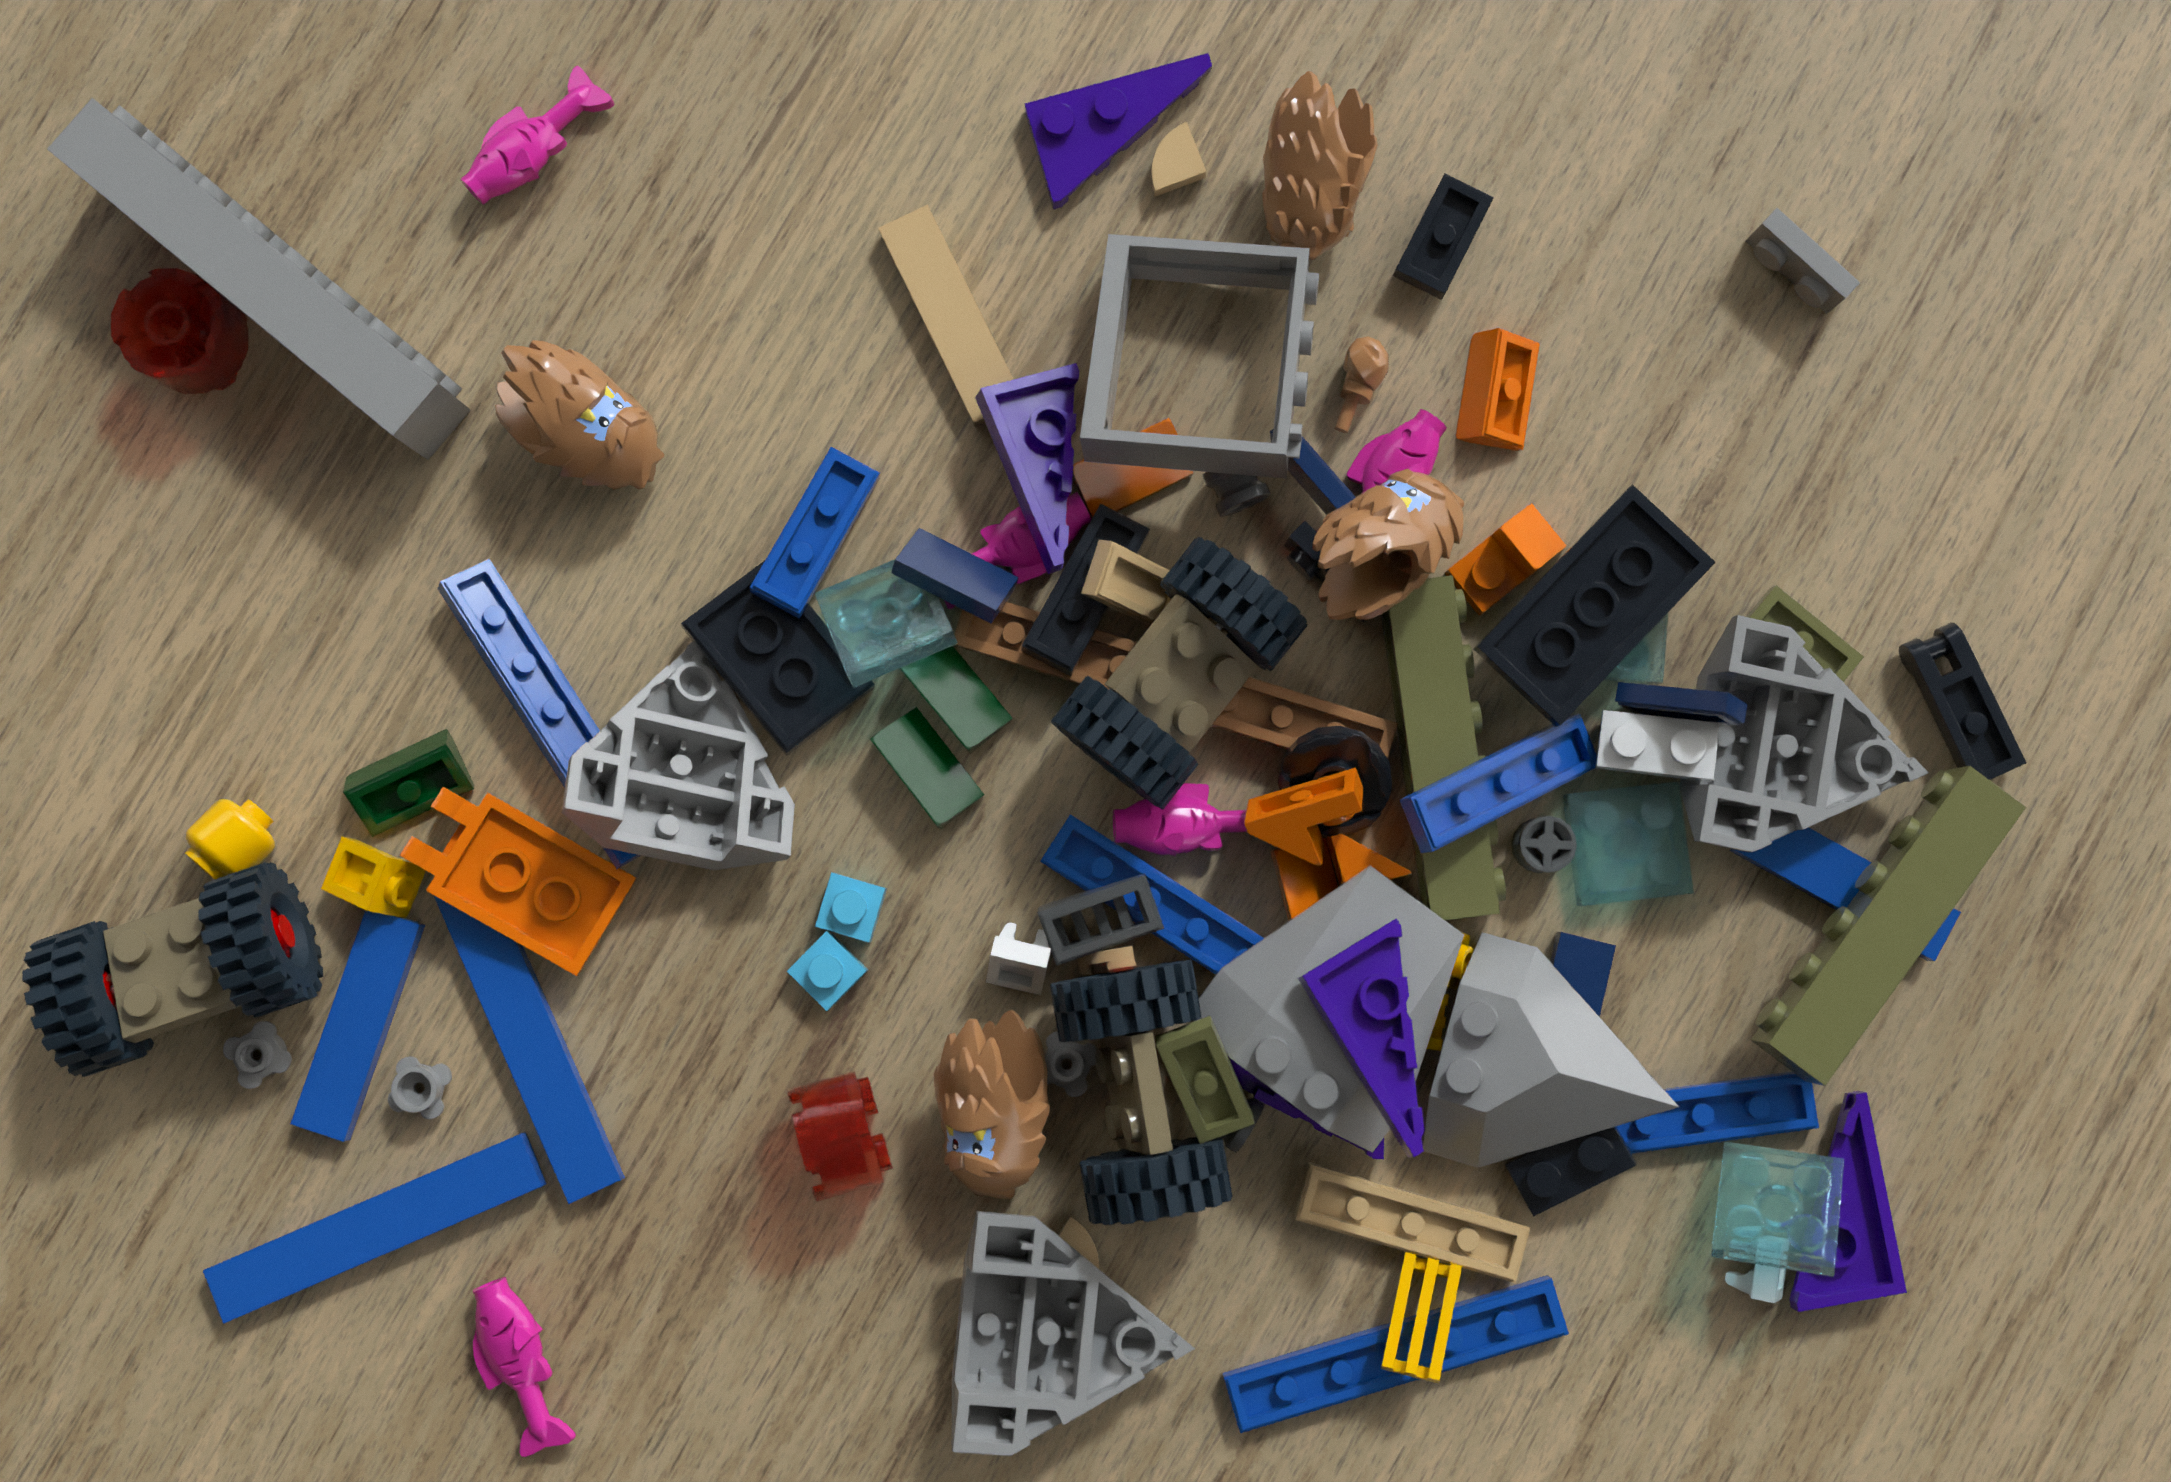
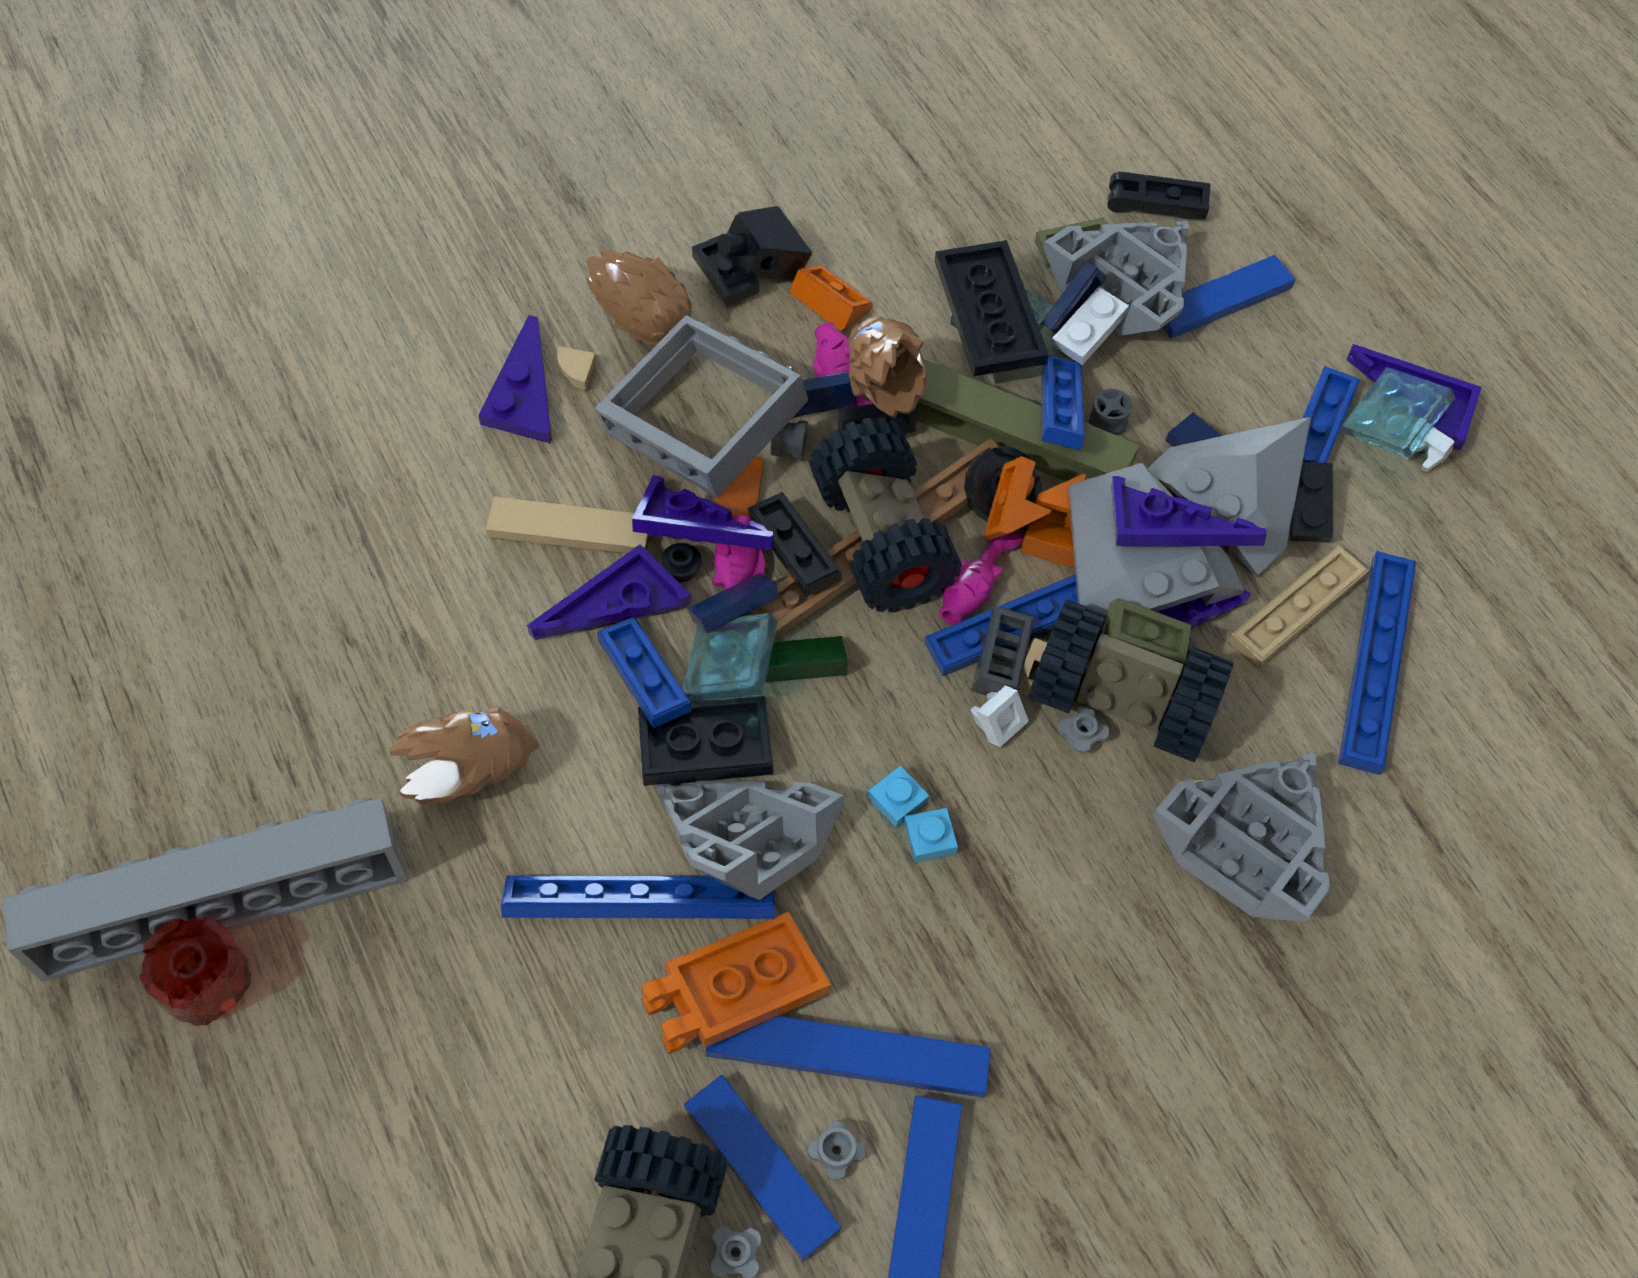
camera: 60 degrees left, 25 degrees down
yellow head [185,799,275,880] -> none
yellow bracket [321,836,426,918] -> none
dark green slope [343,729,475,837] -> none
dark pink animal [460,66,615,205] -> none
dark pink animal [473,1277,576,1457] -> none
clear red brick [787,1070,893,1202] -> none
slope [870,707,984,829] -> none
medium nougat head [934,1010,1050,1200] -> none
tan tile [1081,540,1171,626] -> none
medium nougat piece [1335,336,1389,433] -> none
yellow tile [1381,1252,1462,1384] -> none
orange slope [1445,503,1567,616] -> none
clear light blue plate [1563,781,1694,906] -> none
light grey plate [1745,208,1860,314] -> none
olive brick [1751,766,2027,1086] -> none
none -> dark purple wing [527,544,691,640]
none -> black plate [661,543,702,582]
none -> black torso [718,206,812,281]

